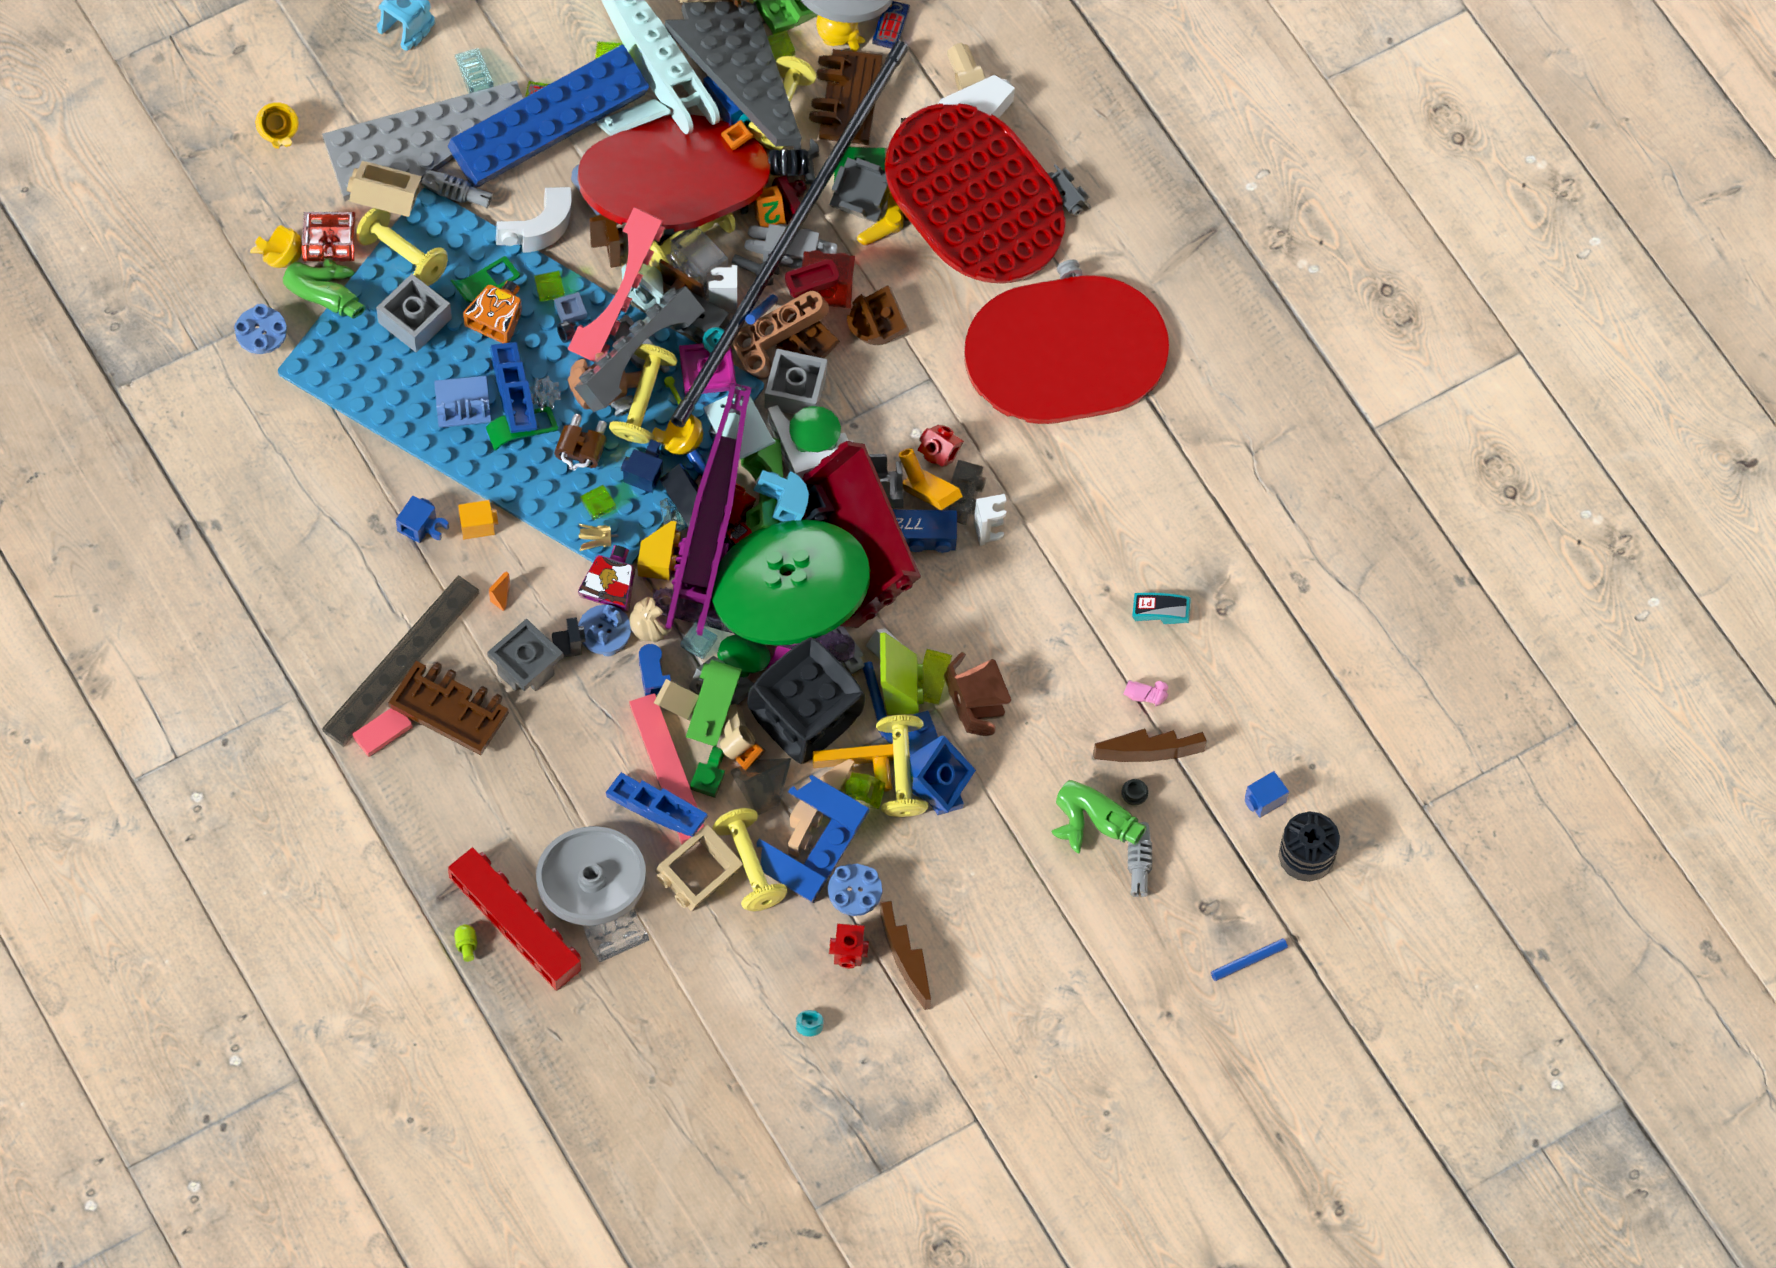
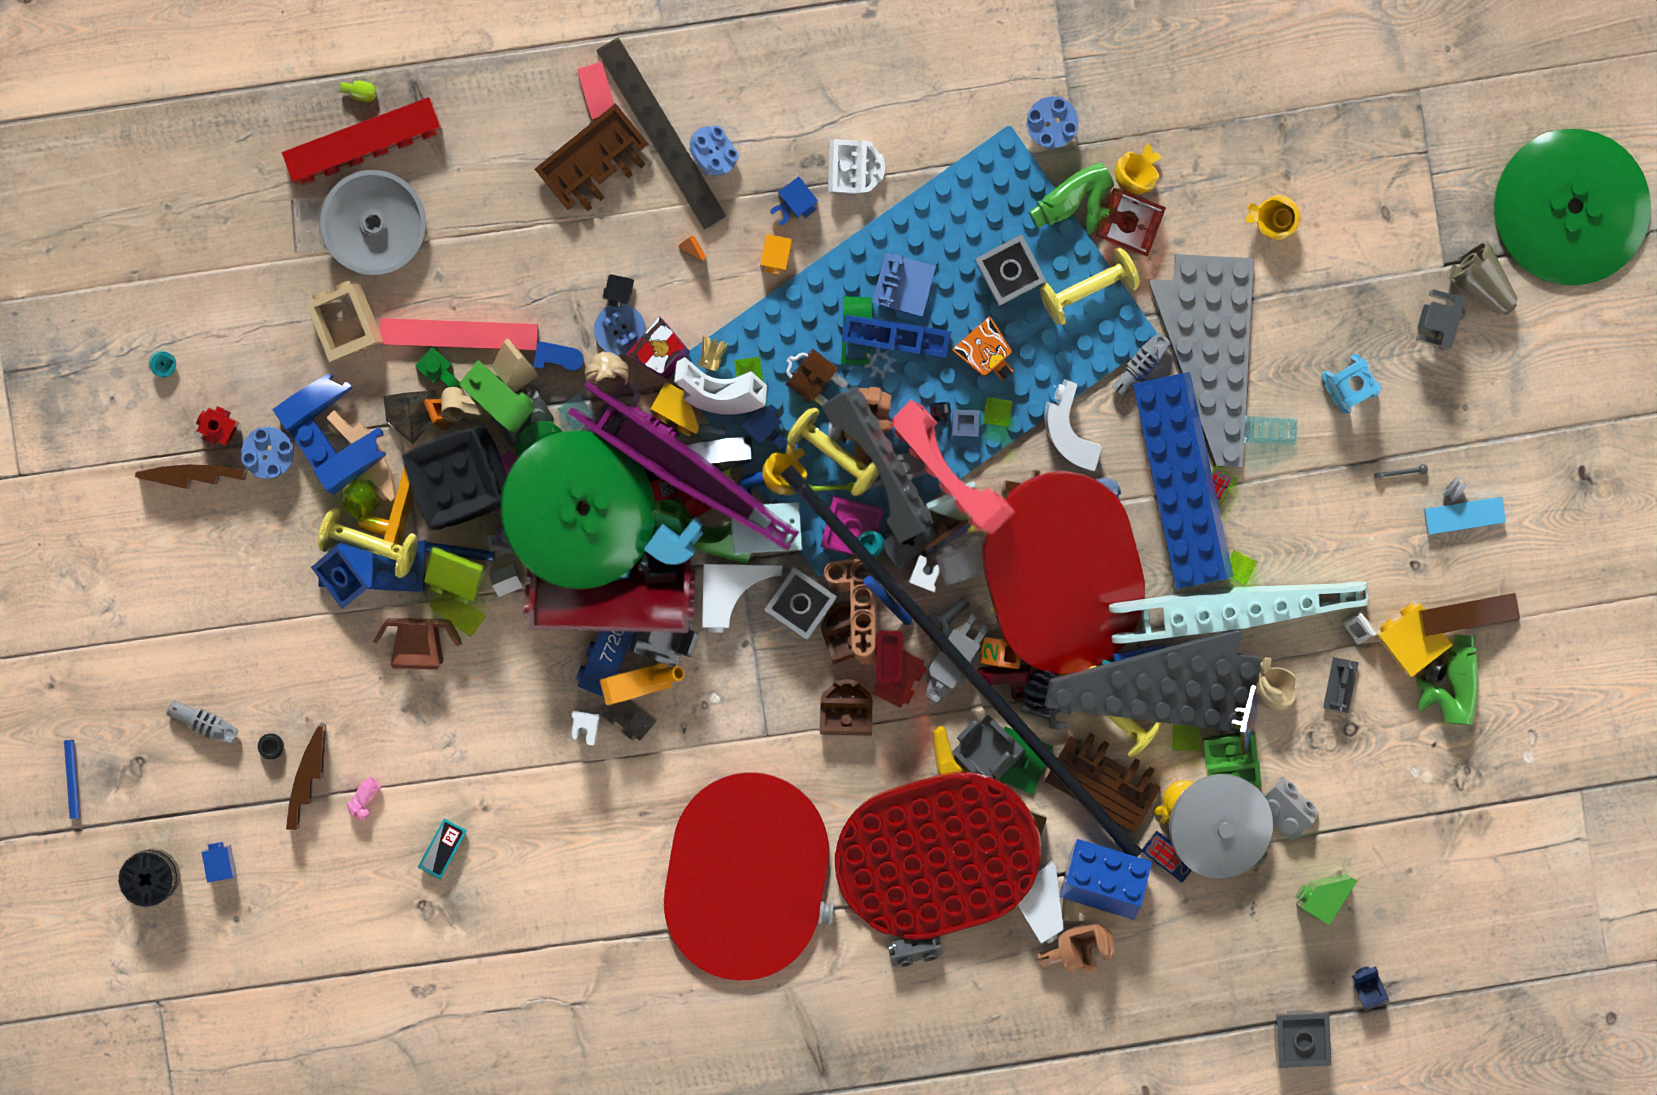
camera: 115 degrees right, 25 degrees up
tan window [347,161,422,217] -> none
green piece [451,256,520,303] -> none
dark grey panel [487,618,564,691] -> none
light aqua container [596,99,671,136] -> none
blue slope [605,772,708,837] -> none
light yellow hose [712,808,787,911] -> none
orange slope [721,120,754,150] -> none
green dish [789,406,841,453] -> none
red brick [917,424,964,467] -> none
bright green piece [1051,780,1146,854] -> none
none -> white arch [675,358,767,415]
none -> medium blue plate [689,125,739,176]
none -> white slope [828,139,885,194]
none -> nougat piece [1038,923,1116,973]
none -> blue brick [1059,839,1152,920]

